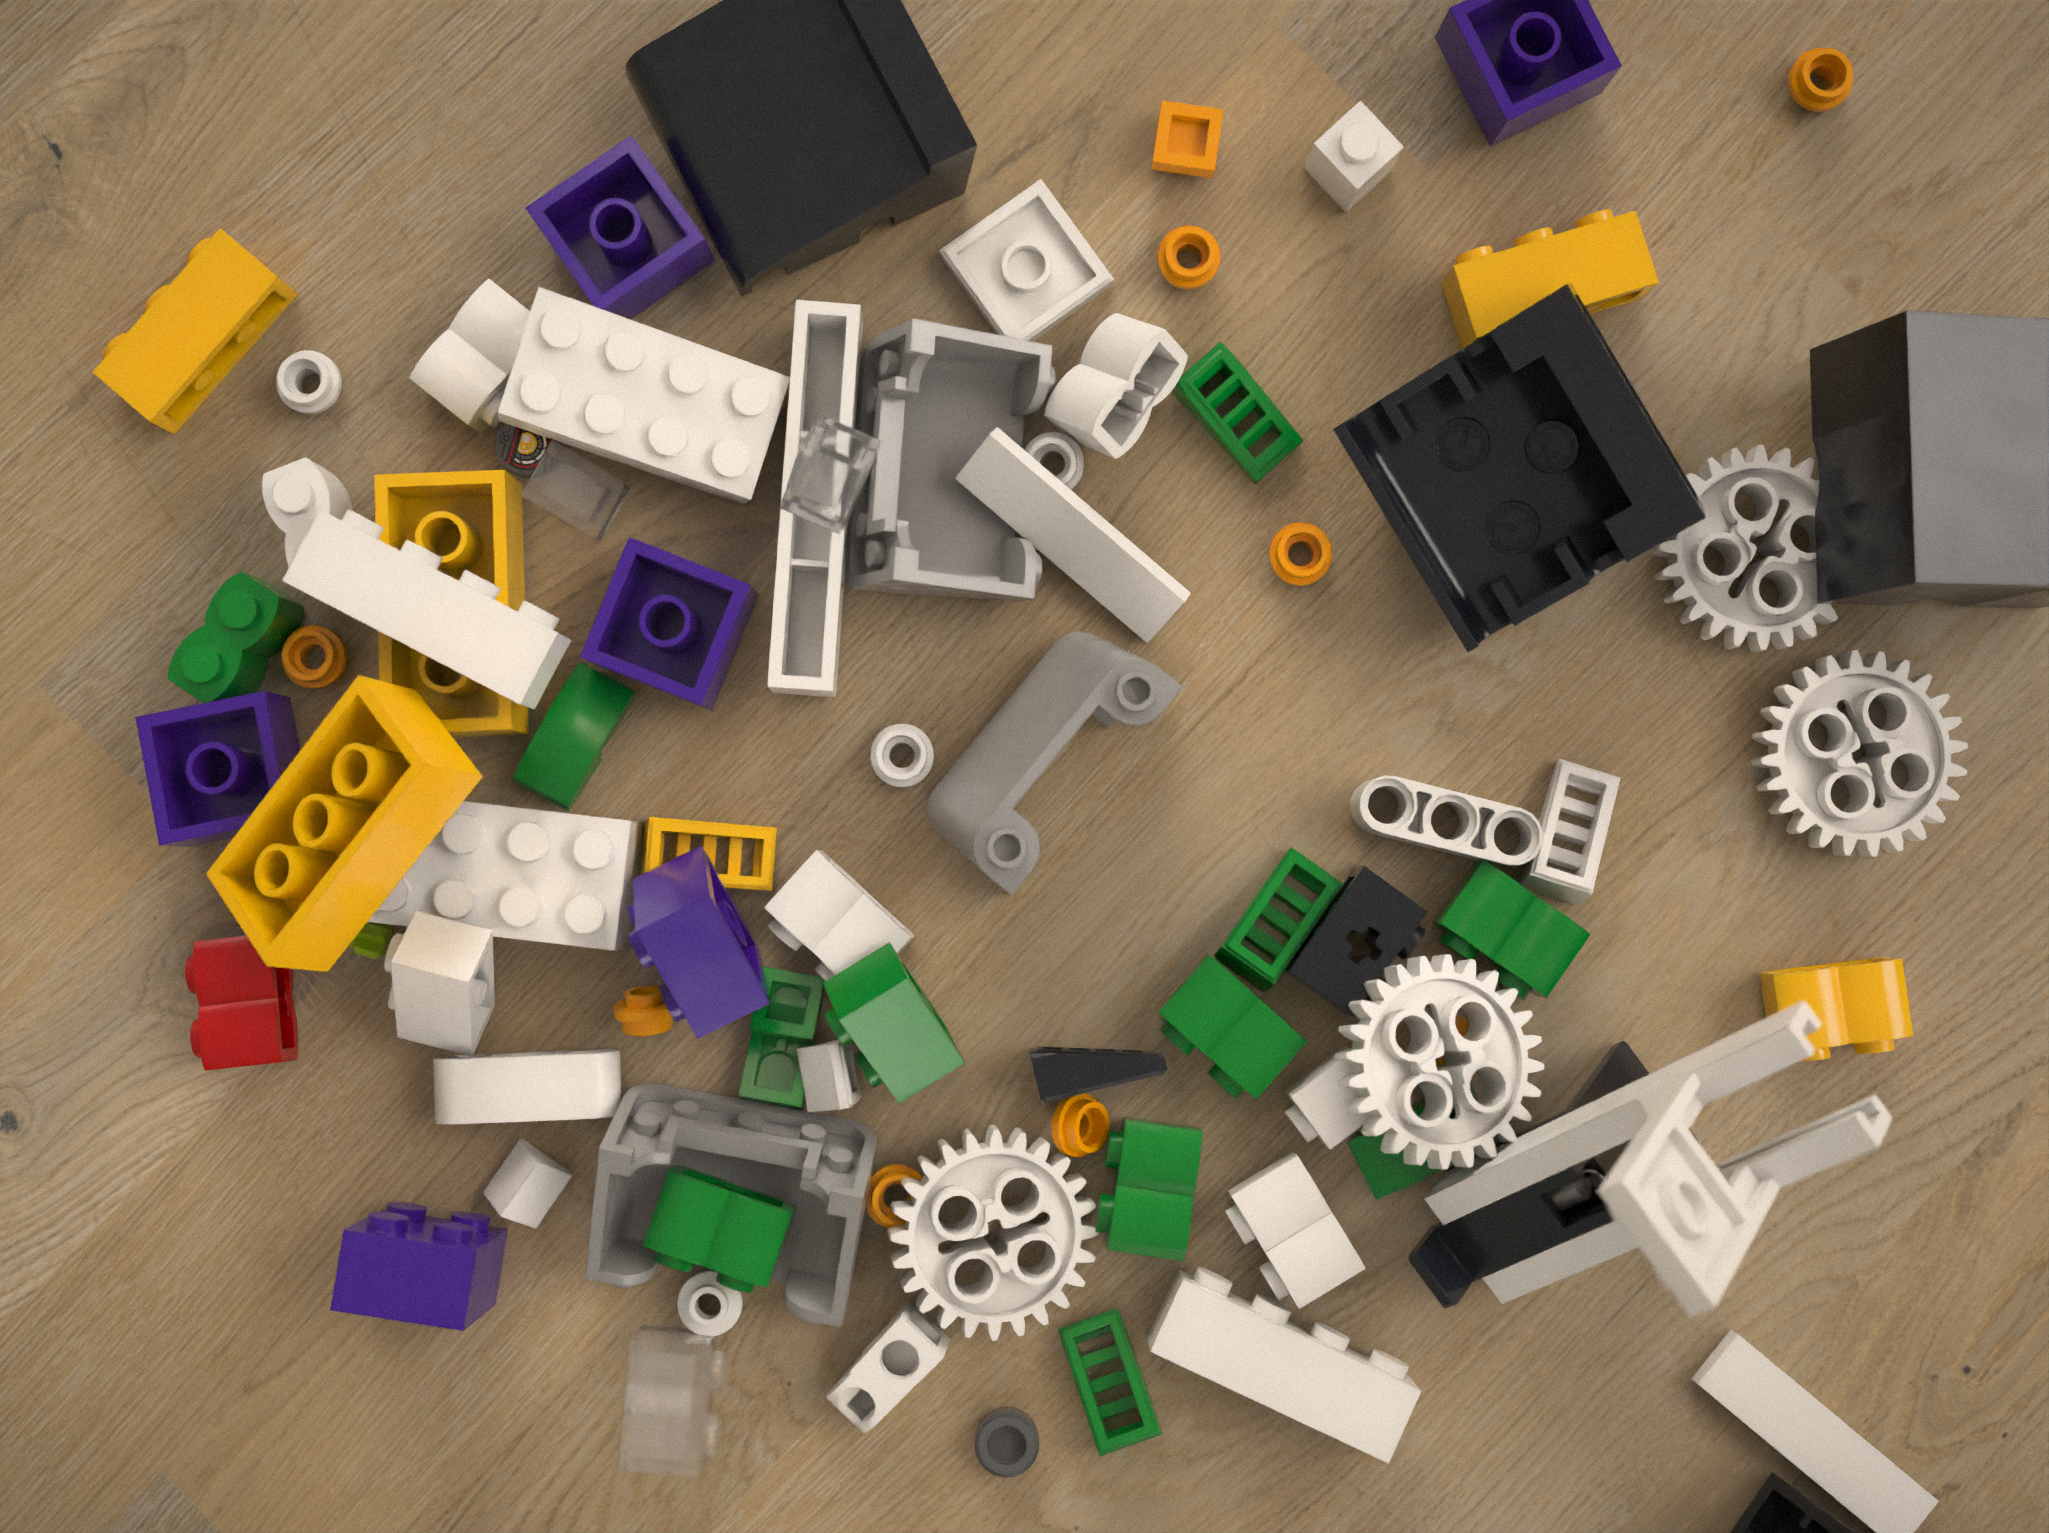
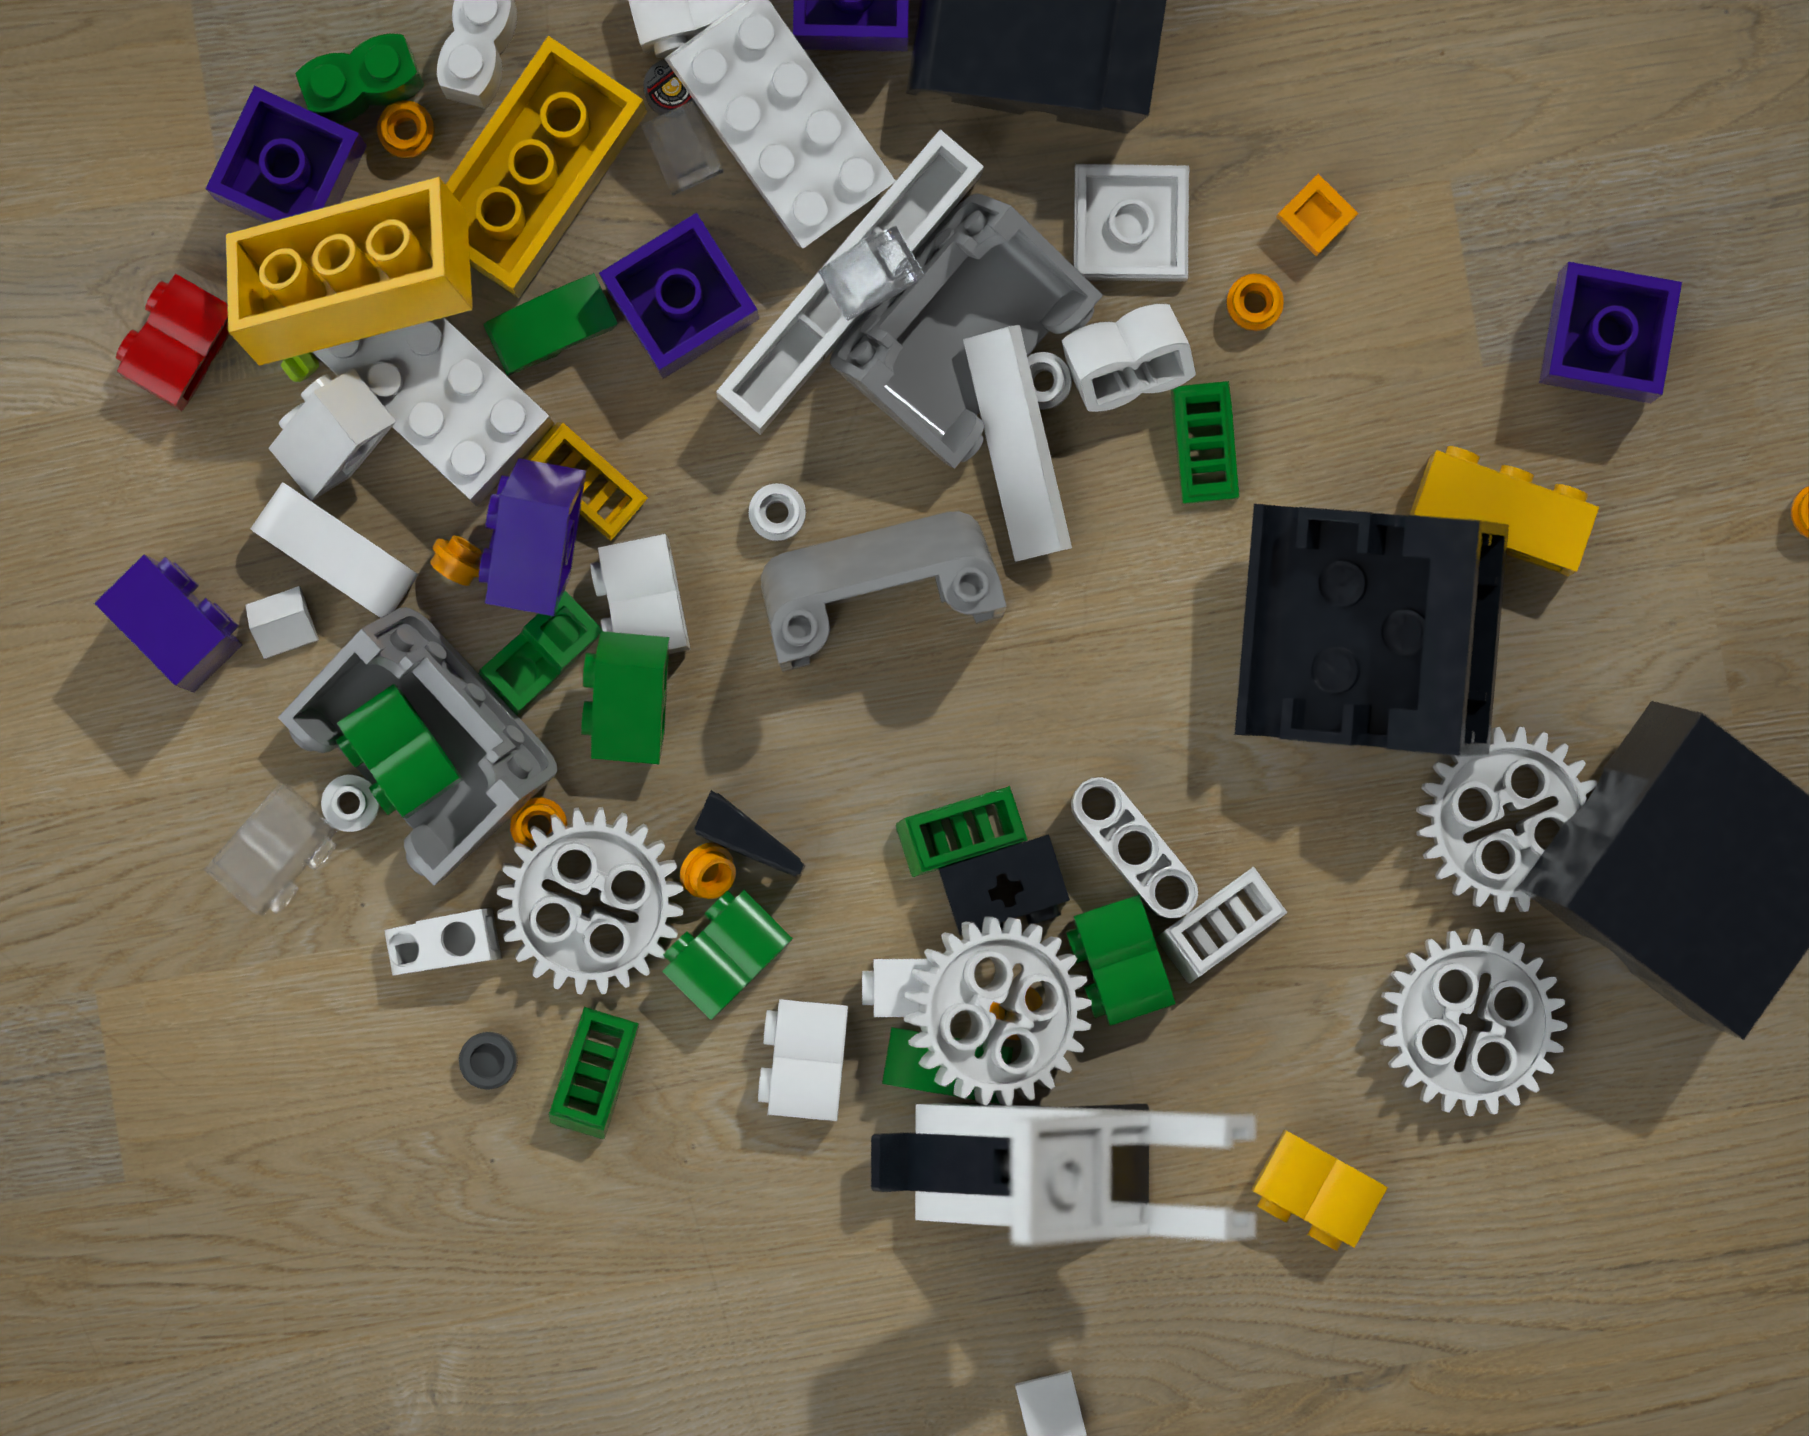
camera: 40 degrees right, 0 degrees up
white brick [282,509,571,710] -> none
white slope [797,1040,862,1112] -> none
white brick [1146,1267,1421,1464] -> none
green brick [1157,954,1308,1099] -> none
light orange plate [1268,522,1332,586] -> none
white brick [1304,101,1404,213] -> none

